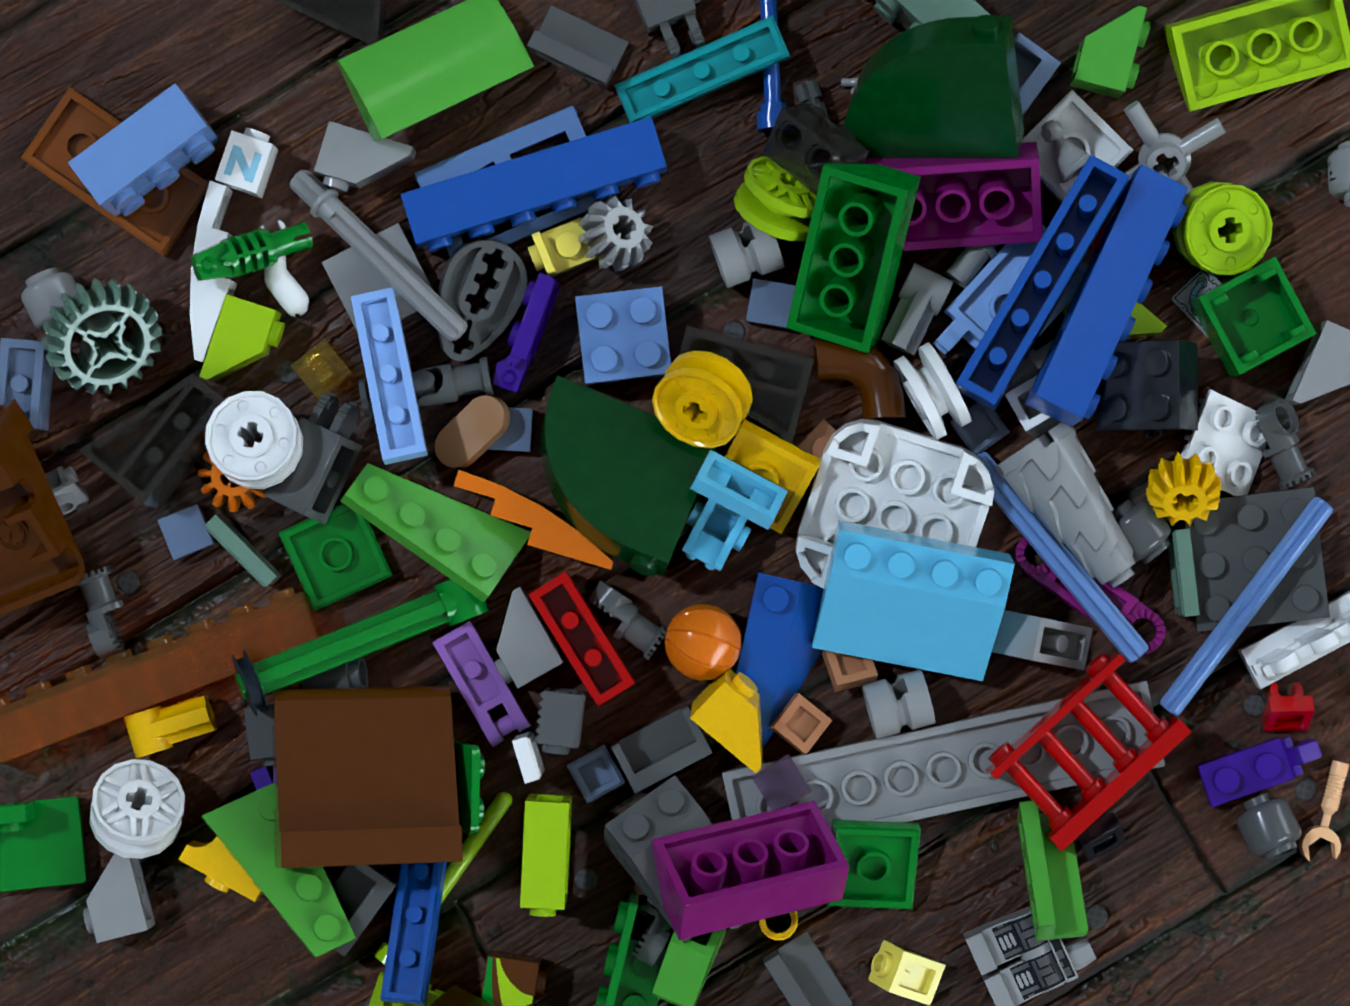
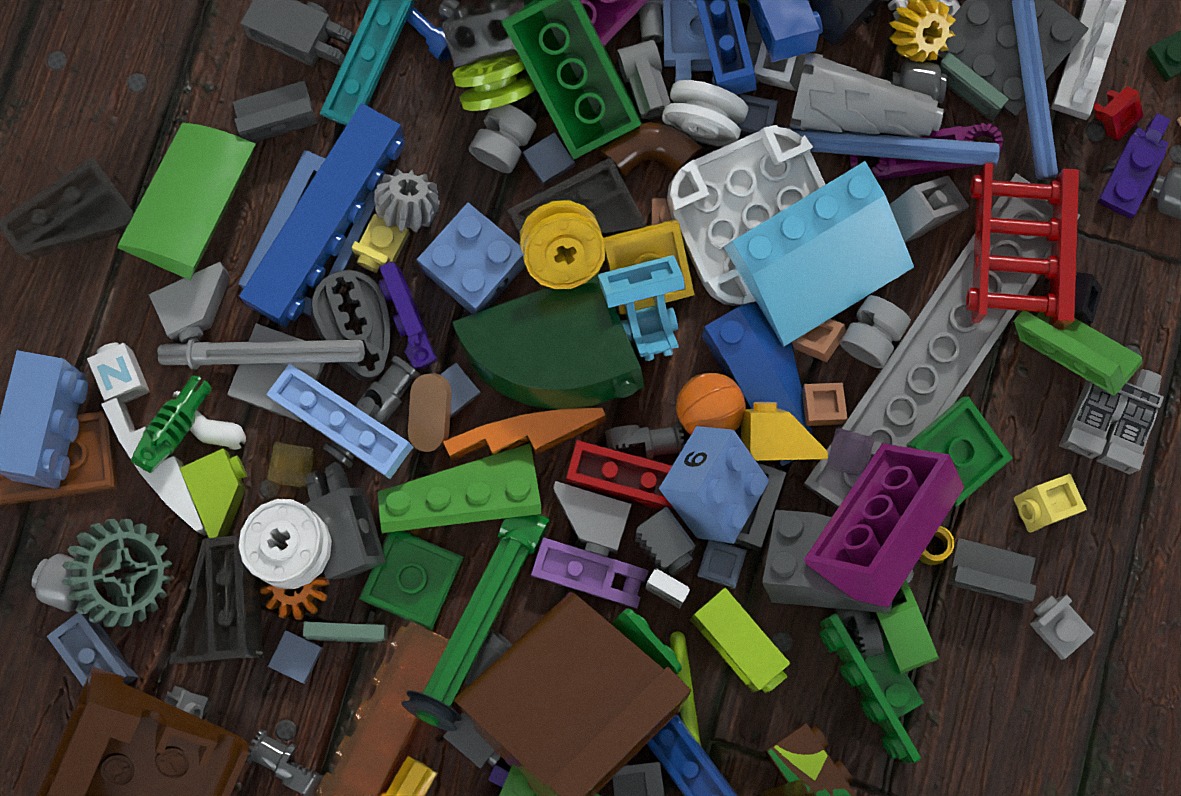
camera: 40 degrees left, 10 degrees down
none -> medium blue brick [659,426,770,544]

